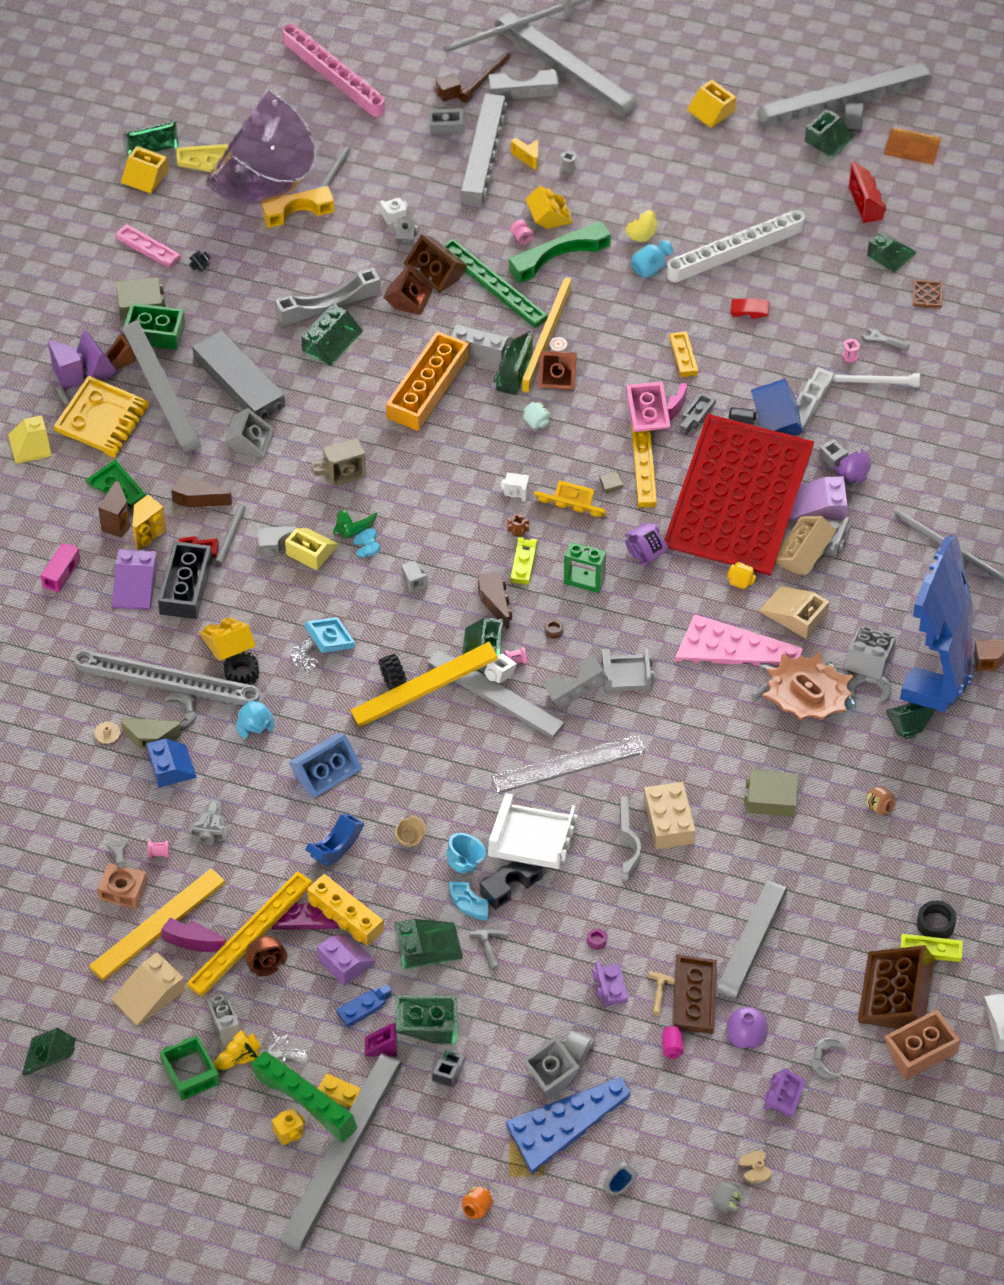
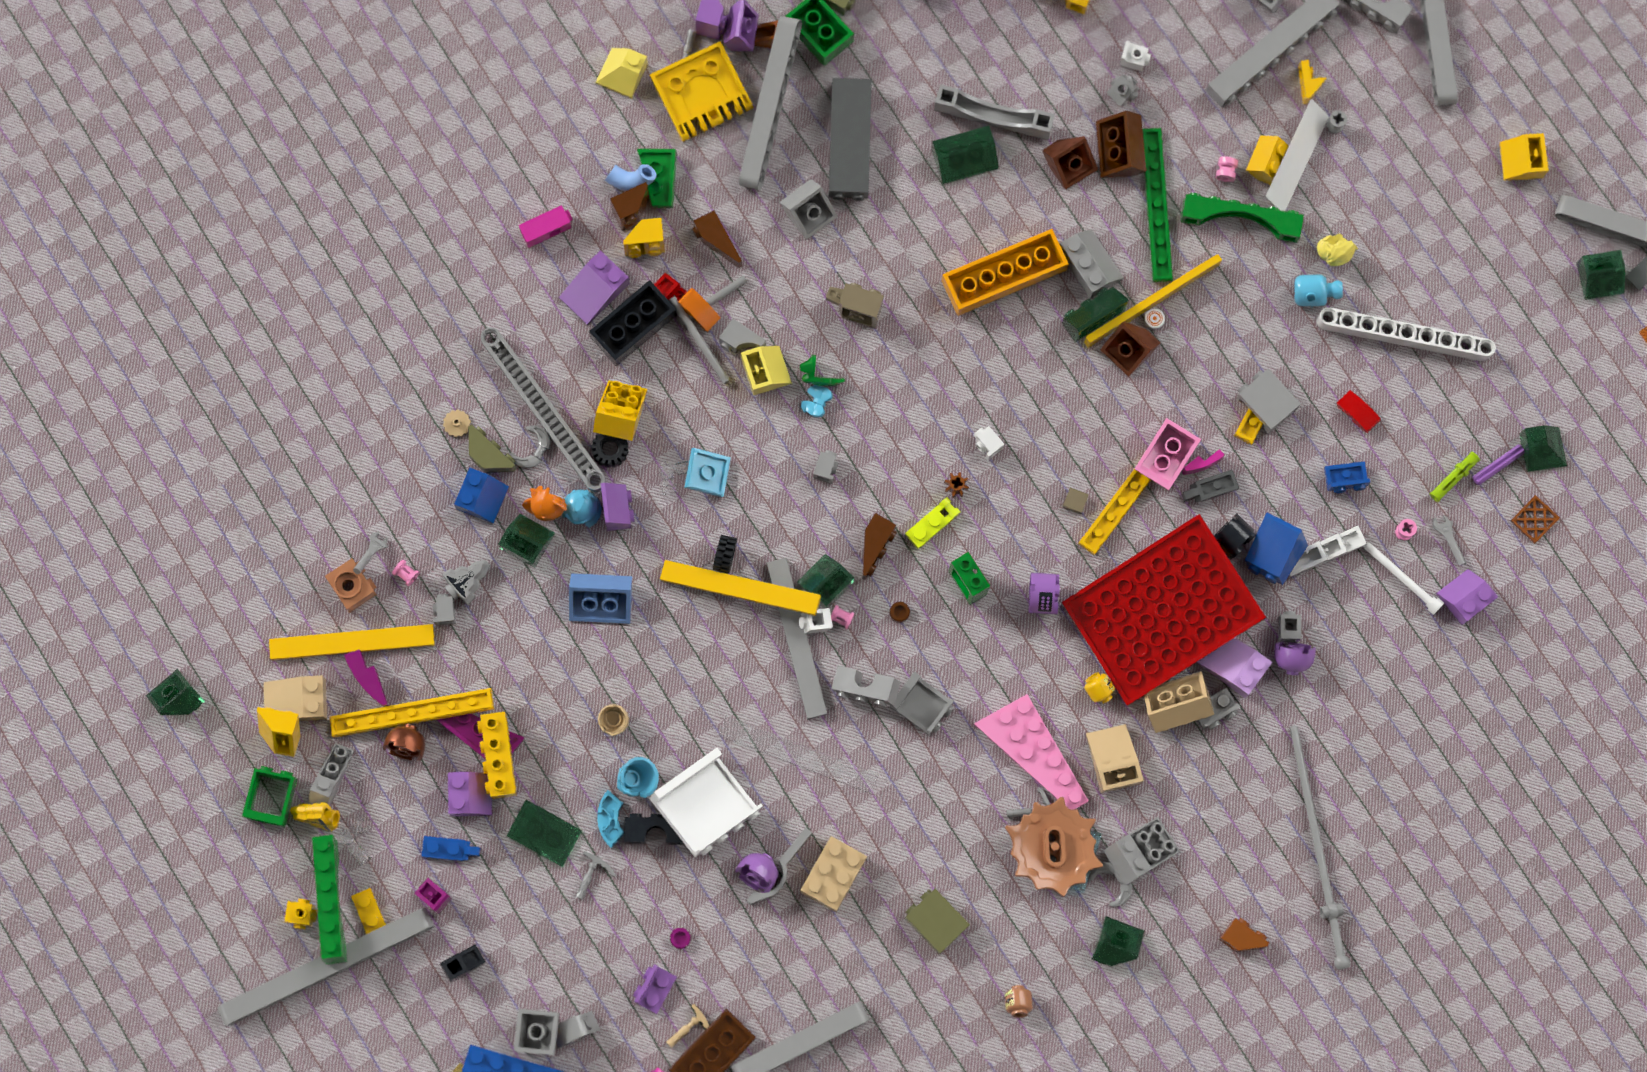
camera: 35 degrees right, 25 degrees up
blue arch [305,814,365,866] -> none
clear green slope [395,995,459,1044] -> none
light aqua head [523,402,550,429] -> none
yellow bracket [534,480,607,518] -> none
red slope [848,162,886,223] -> none
blue panel [900,535,973,712] -> none
none -> yellow slope [257,707,300,757]
none -> light grey brick [433,594,456,626]
none -> clear green slope [498,514,555,568]
none -> orange hair [522,486,567,521]
none -> medium lavender slope [601,483,635,531]
none -> light blue cylinder [604,164,656,191]
none -> light grey piece [669,297,730,384]
none -> orange slope [678,288,721,332]
none -> medium lavender cylinder [735,853,778,893]
none -> light grey panel [1236,368,1301,434]
none -> white sticker [1266,99,1329,211]
none -> blue bracket [1324,461,1371,493]
none -> lime pin [1429,452,1480,502]
none -> medium lavender slope [1436,569,1498,625]
none -> medium lavender axle [1472,445,1525,485]

